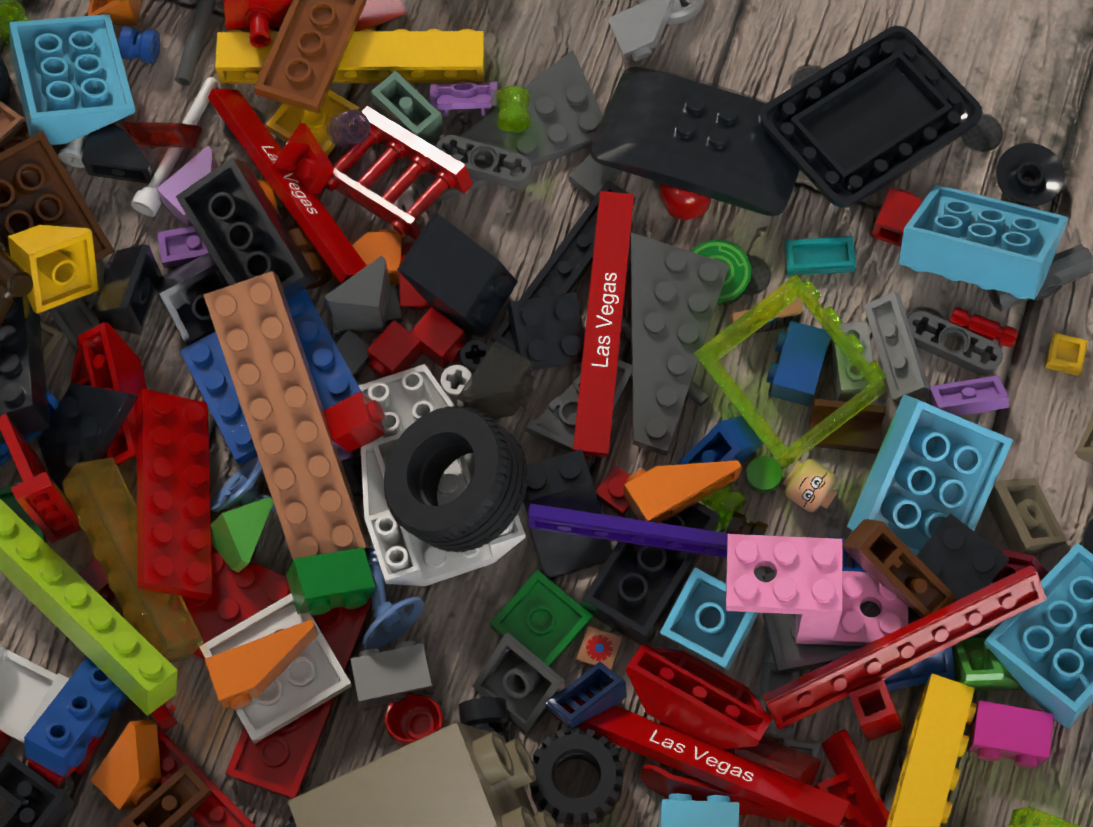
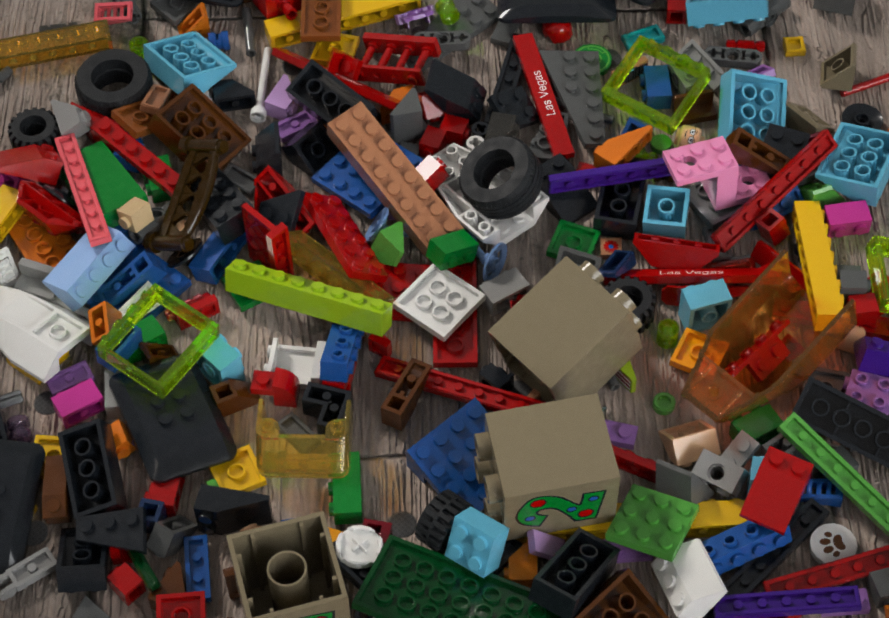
camera: 20 degrees left, 15 degrees down
yellow slope [8,225,99,314] -> none
orange slope [90,720,161,810] -> none
clear red slope [123,122,202,148] -> none
orange slope [205,619,319,710] -> none
wheel [326,110,370,147] -> none
sand green brick [371,71,444,144] -> none

